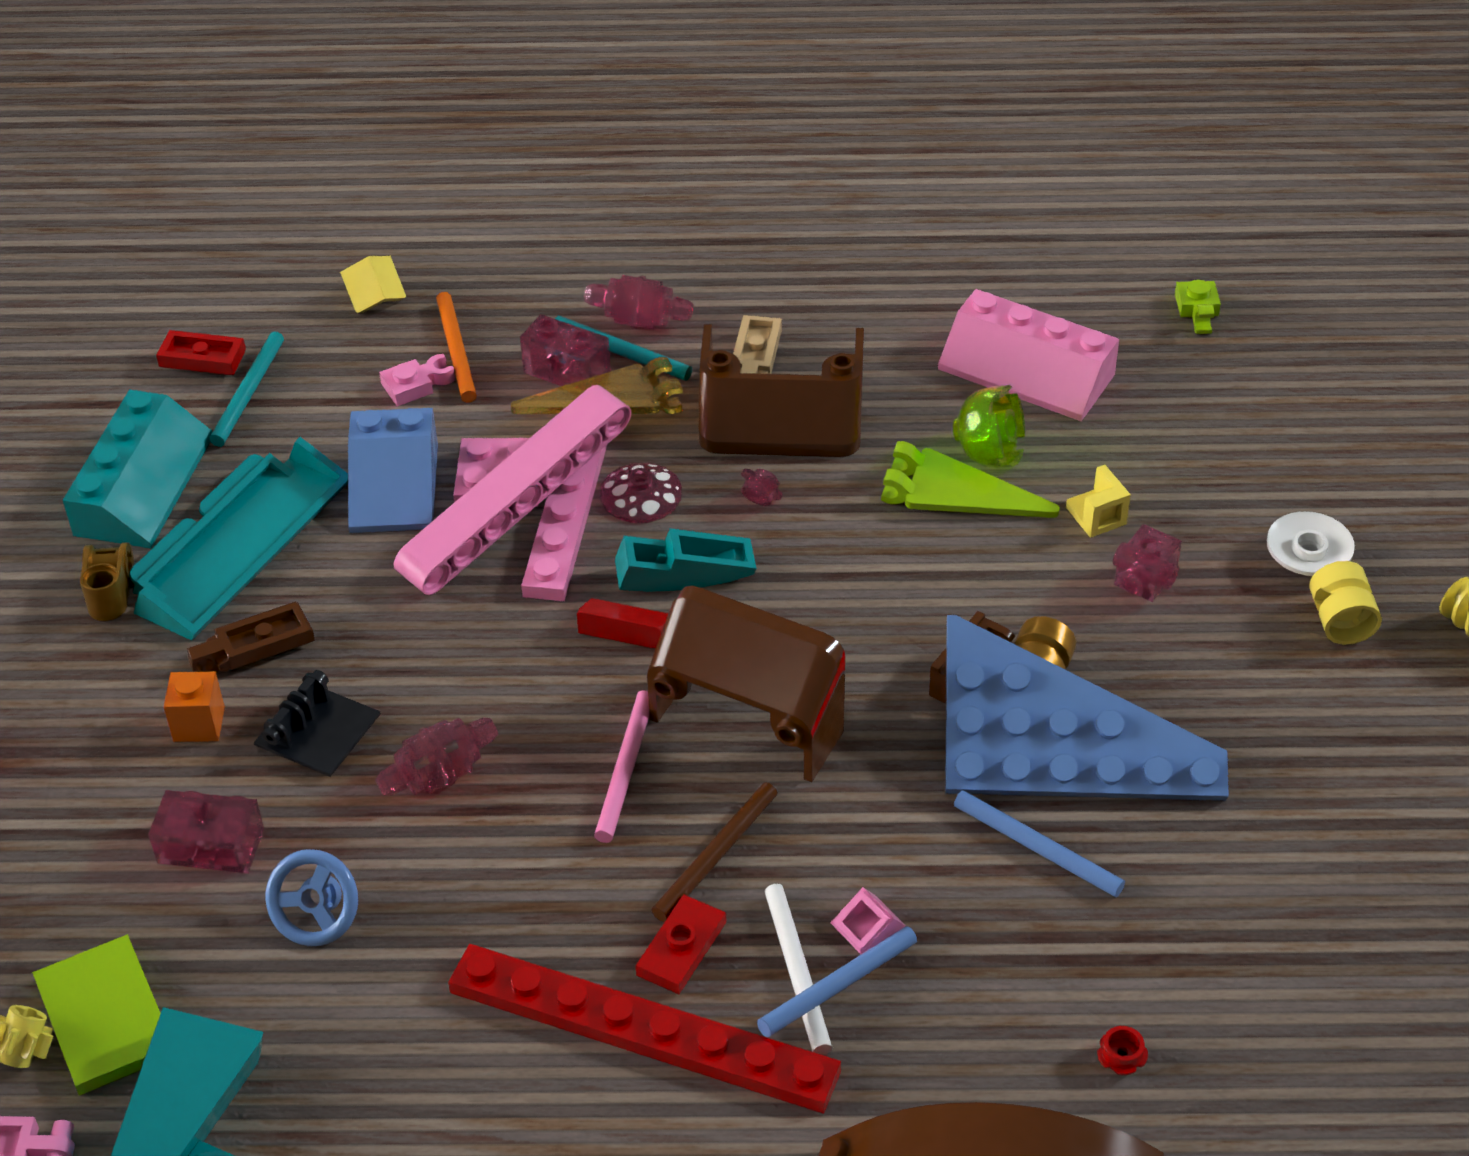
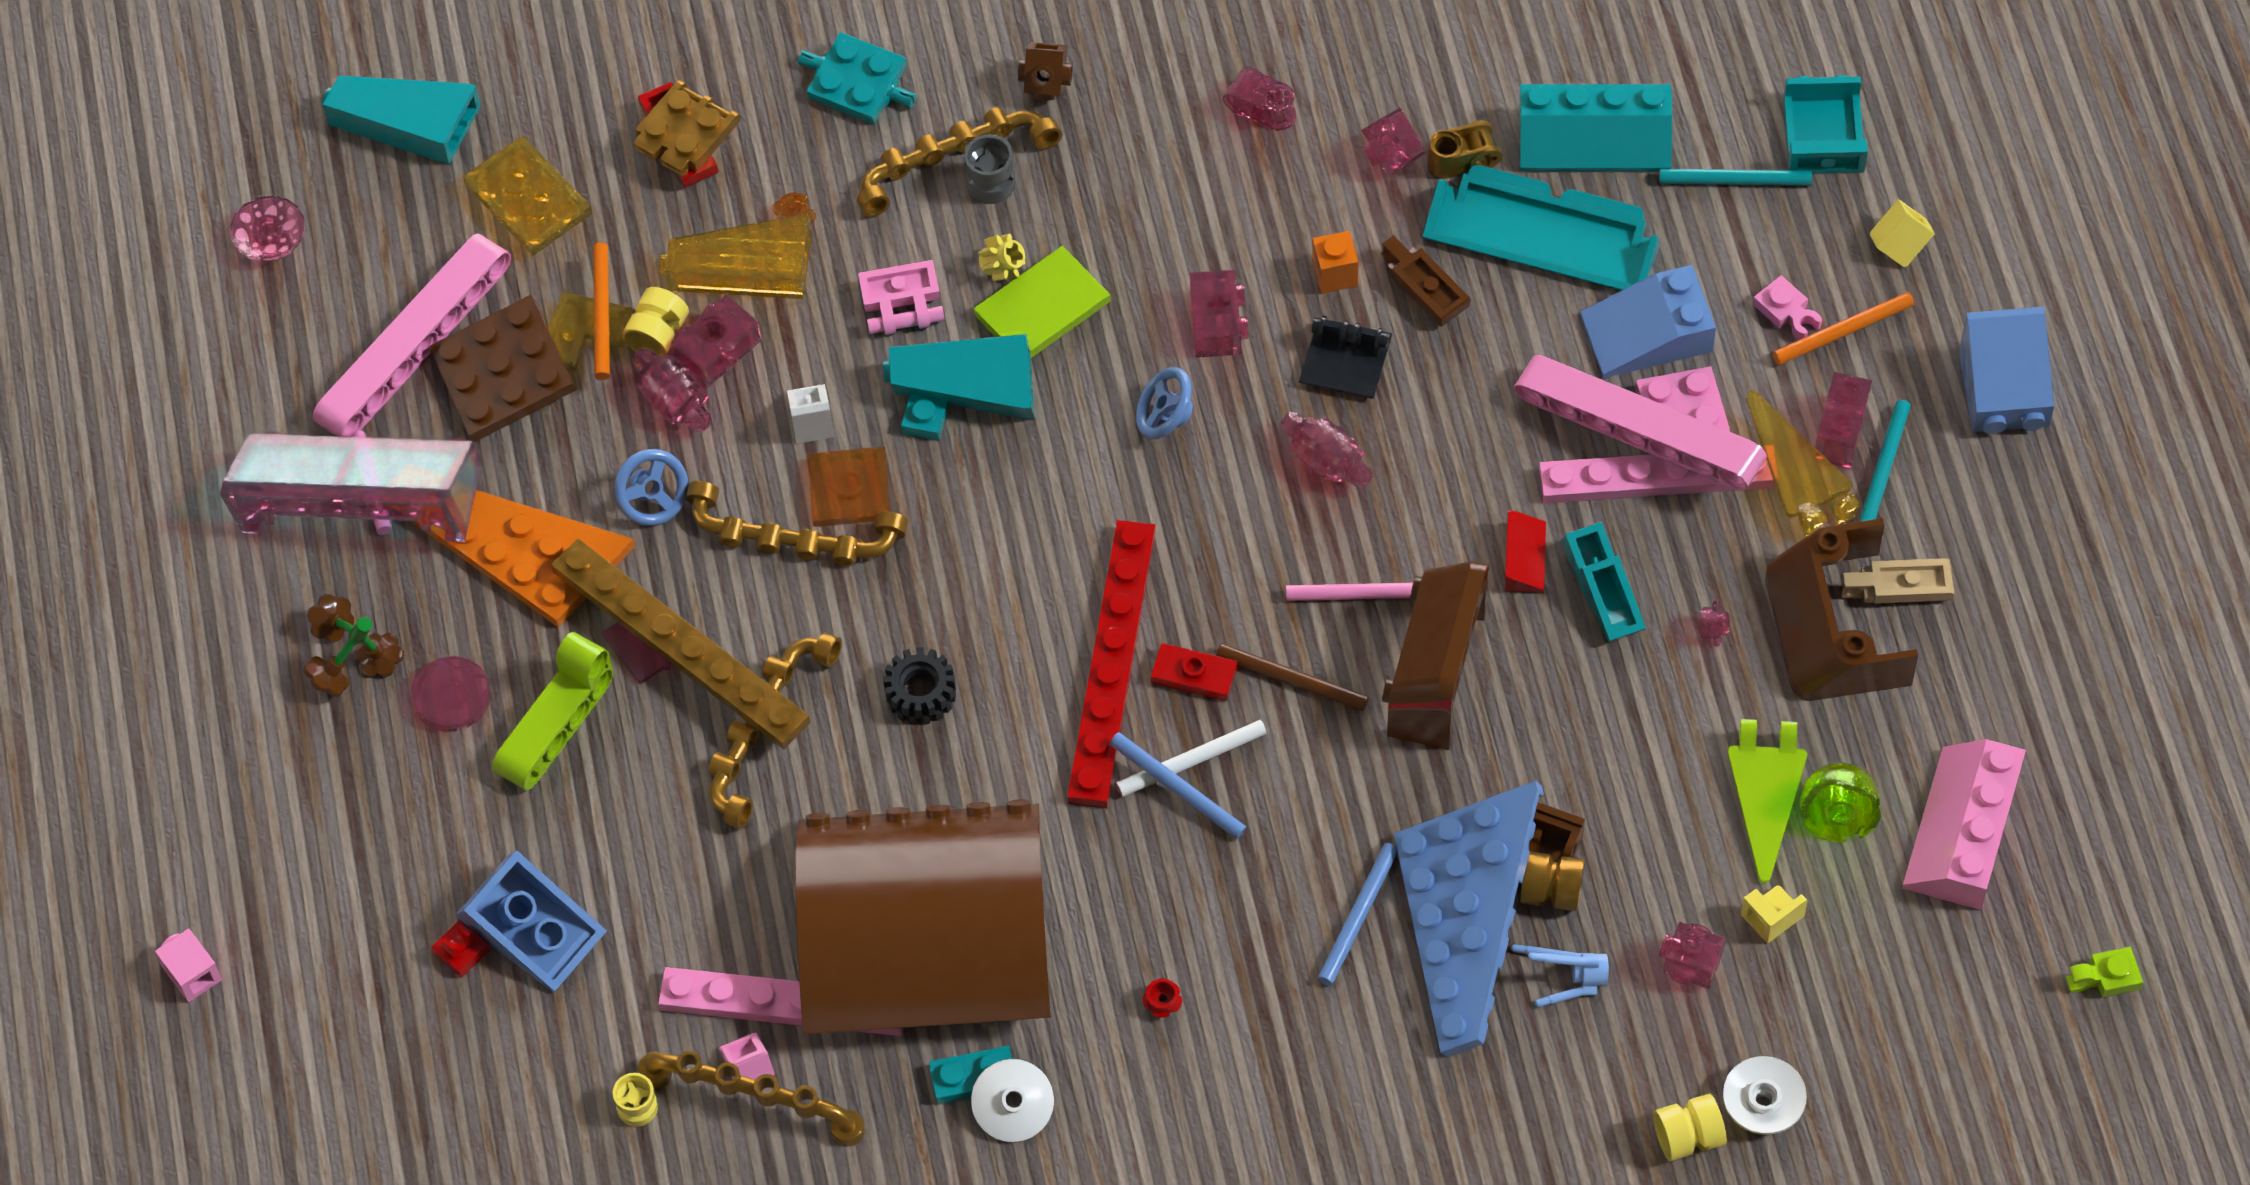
camera: 80 degrees right, 15 degrees up
red plate [156,330,246,375] -> none
clear pink piece [584,275,693,330] -> none
clear pink dish [600,463,682,523] -> none
bright pink slope [830,887,905,954] -> none
none -> clear pink brick [1361,107,1427,176]
none -> light blue plant [1510,944,1609,1007]
none -> teal panel [1783,75,1868,174]
none -> medium blue slope [1958,307,2054,434]

